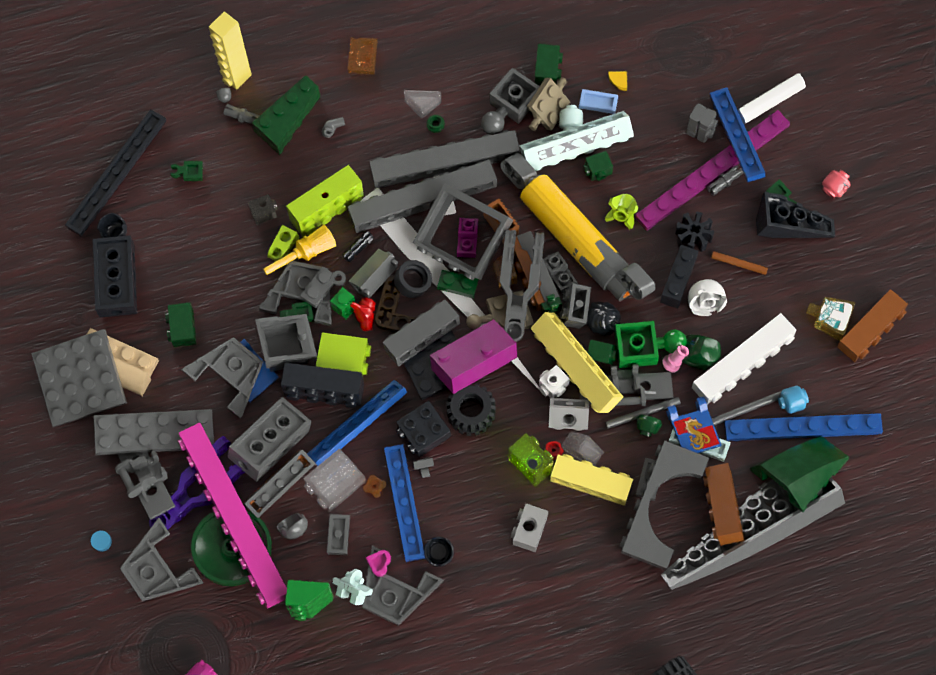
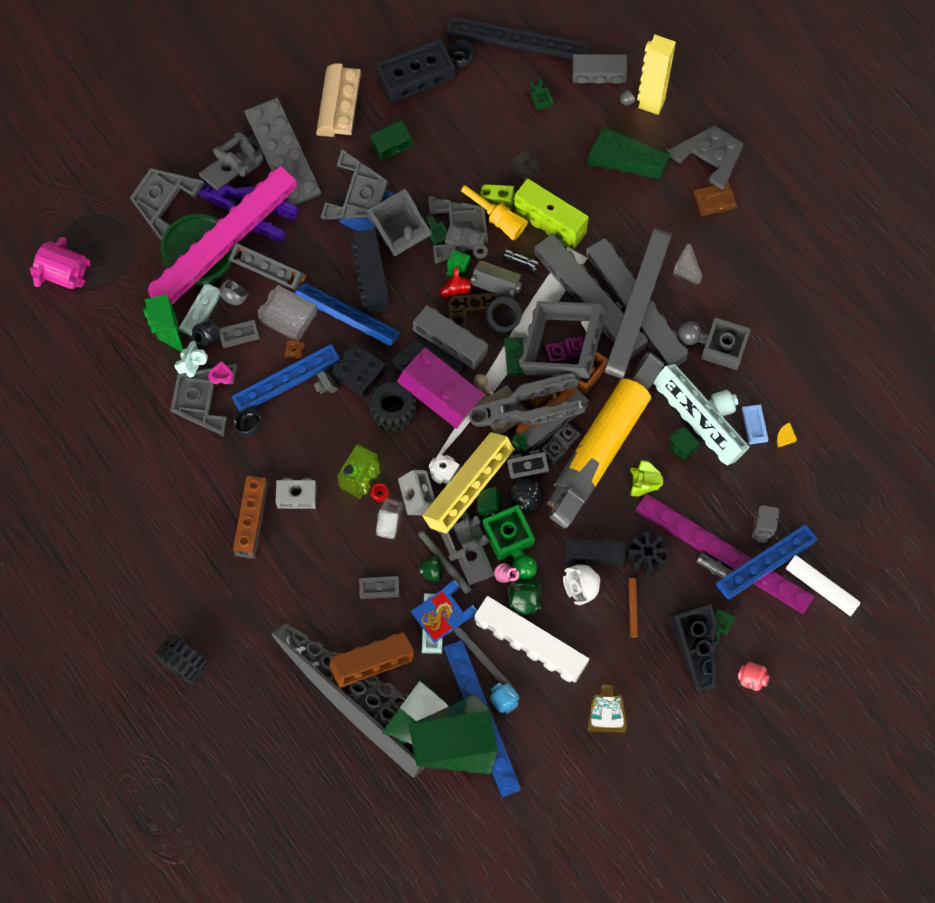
camera: 70 degrees right, 0 degrees up
dark grey plate [32,329,127,427] -> none
dark azure tile [91,531,112,552] -> none
dark grey pin [224,104,260,124] -> none
dark grey brick [228,397,311,482] -> none
lime brick [316,333,371,375] -> none
dark grey arm [322,117,345,138] -> none
dark green plate [426,115,445,133] -> none
dark tan plate [527,77,570,131] -> none
dark green brick [535,44,563,85] -> none
light yellow brick [550,454,633,506] -> none
dark grey arch [619,441,709,570] -> none
dark orange brick [837,289,908,362] -> none
none -> light aqua tile [179,284,221,336]
none -> black head [192,319,220,347]
none -> dark orange piece [233,476,268,559]
none -> dark green wedge [409,694,498,775]
none -> dark grey brick [572,54,627,84]
none -> dark grey beam [605,228,672,379]
none -> dark grey wing [667,126,743,191]

